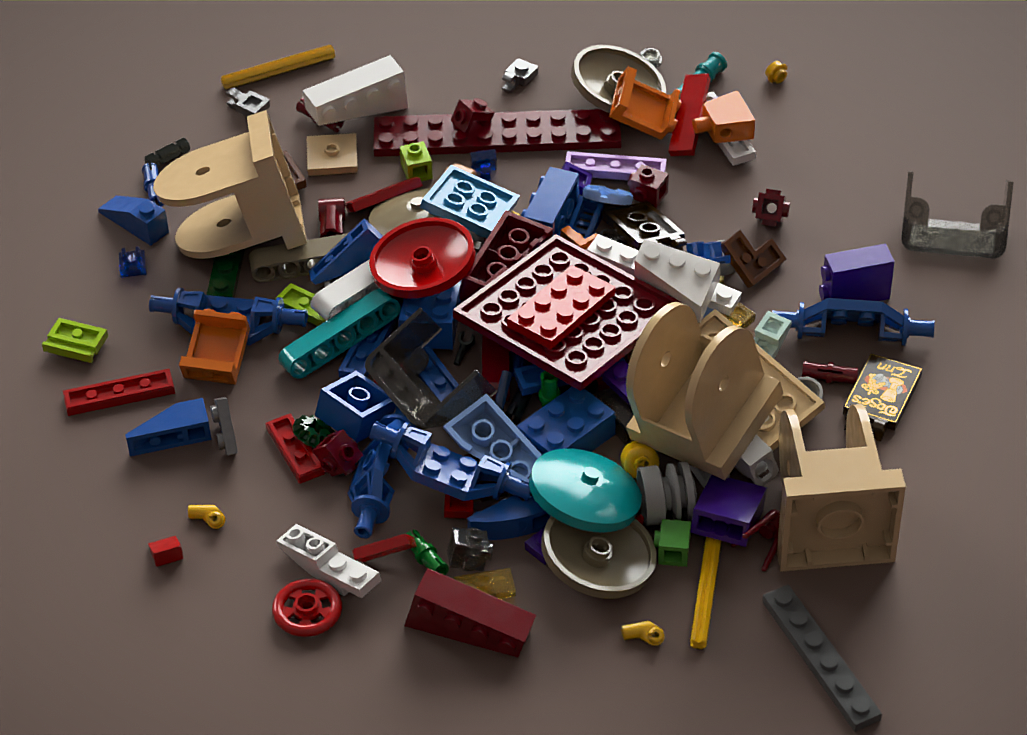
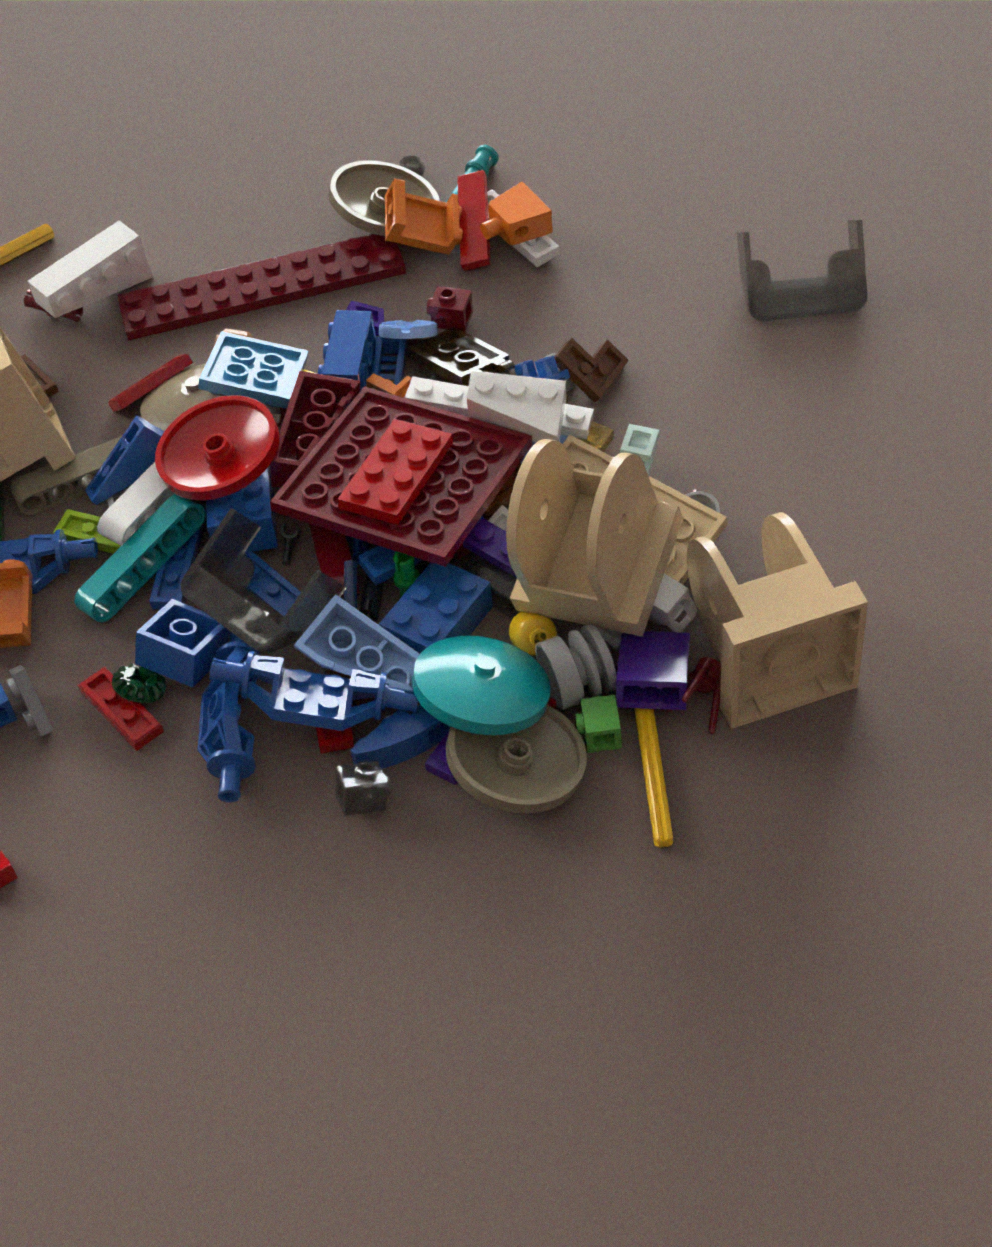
camera: 10 degrees left, 5 degrees up
yellow arm [188,505,225,529] -> none
red plate [272,579,342,637] -> none
white slope [276,524,382,598] -> none
tan plate [307,133,358,176] -> none
dark red brick [312,429,363,477] -> none
dark red piece [318,198,345,238] -> none
red tile [352,534,417,562] -> none
lime brick [400,141,433,181] -> none
dark red wedge [404,568,536,658] -> none
green pin [406,529,449,575] -> none
dark red bracket [451,98,495,133] -> none
clear yellow plate [453,568,516,599] -> none
clear blue tile [470,149,497,180] -> none
flat silver plate [502,59,538,93] -> none
lavender plate [565,151,667,181] -> none
yellow arm [621,621,665,646] -> none
dark red brick [752,189,790,226] -> none
dark grey plate [762,584,882,732] -> none
yellow plate [765,61,788,83] -> none
blue plate [772,298,935,346] -> none
dark red pin [802,361,858,385] -> none
dark purple brick [819,243,895,301] -> none
tile [843,353,922,441] -> none

